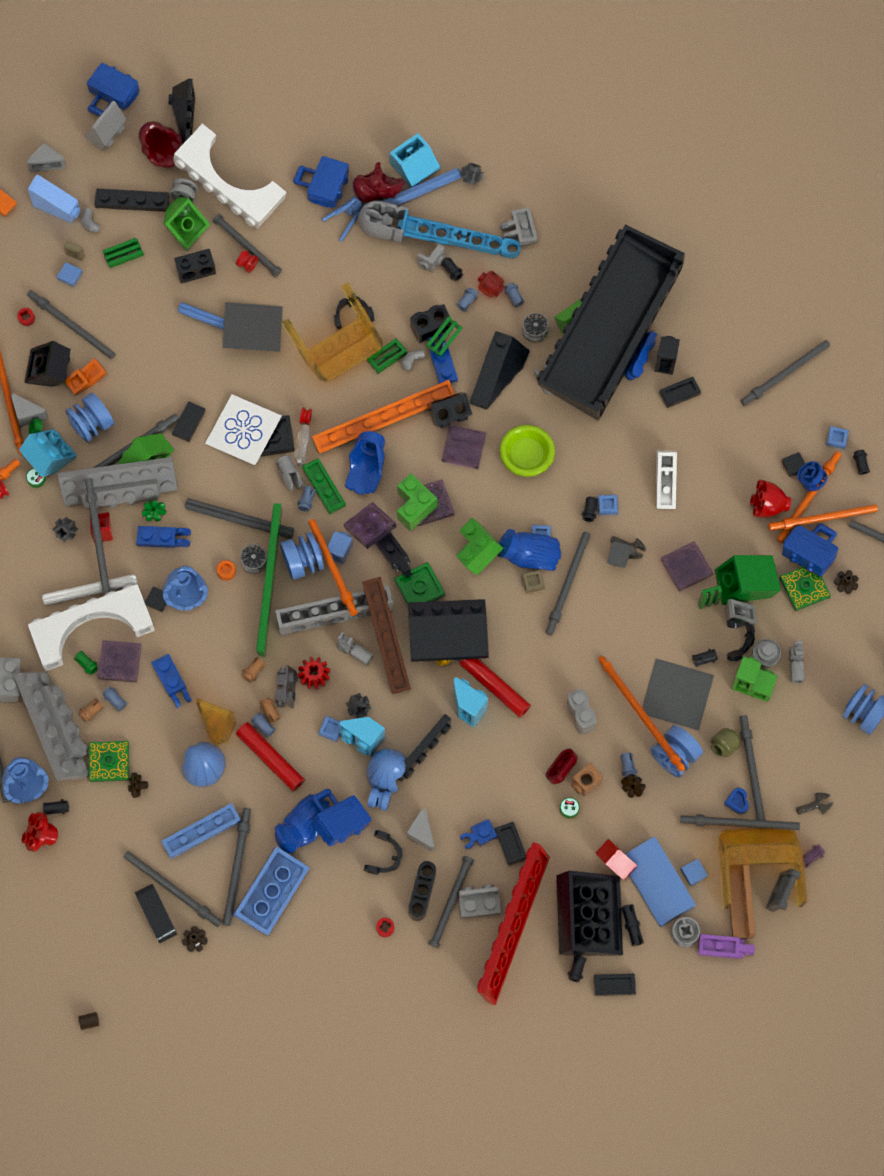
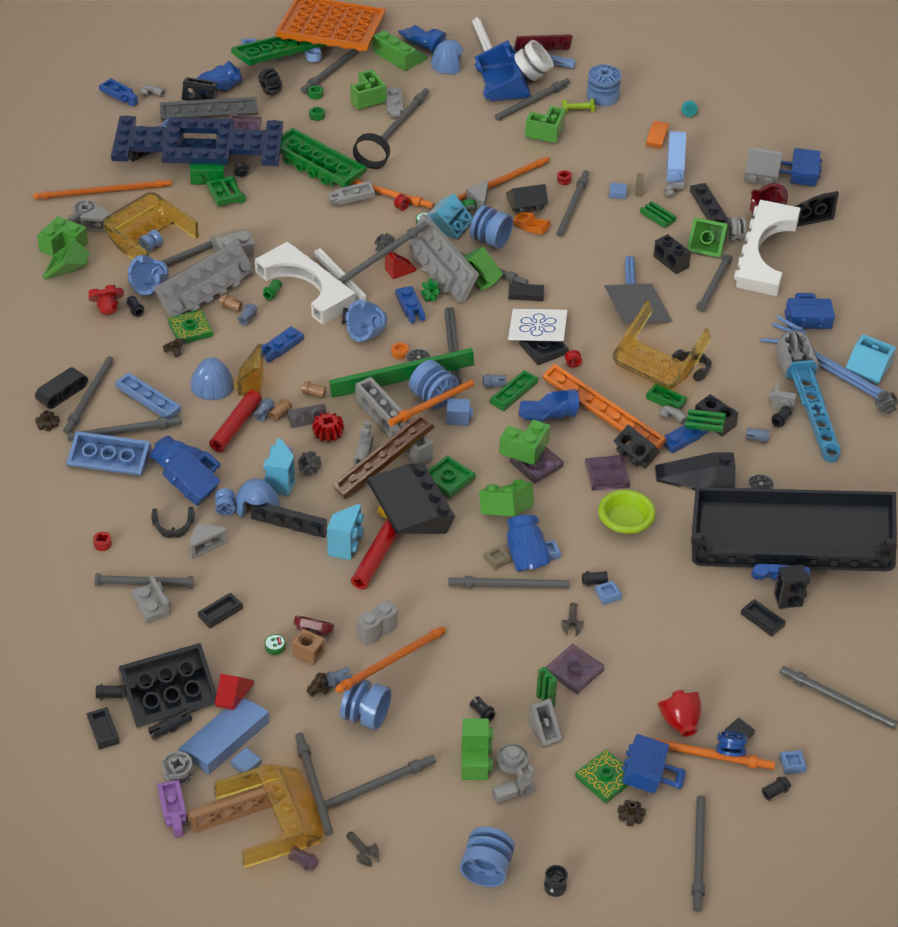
camera: 70 degrees right, 25 degrees down
light grey slope [27,143,66,172] -> none
clear purple plate [98,640,142,683] -> none
red wheel [236,250,258,273] -> none
light grey hinge [275,455,304,491] -> none
clear plate [294,425,310,467] -> none
clear purple plate [343,502,397,549] -> none
dark red hair [353,162,405,203] -> none
black hinge [373,531,412,578] -> none
black beam [409,861,436,921] -> none
blue plate [460,819,498,849] -> none
clear red head [477,270,505,298] -> none
red plate [477,842,550,1005] -> none
light grey hinge [500,208,538,246] -> none
sand blue pin [505,283,525,307] -> none
dark grey panel [607,541,636,568] -> none
dark grey sticker [642,659,714,730] -> none
white slope [656,450,677,509] -> none
olive head [711,728,740,757] -> none
green slope [714,555,781,605] -> none
blue tile [724,788,749,814] -> none
black piece [727,618,755,661] -> none
dark grey plate [765,869,801,912] -> none
orange bar [768,504,878,531] -> none

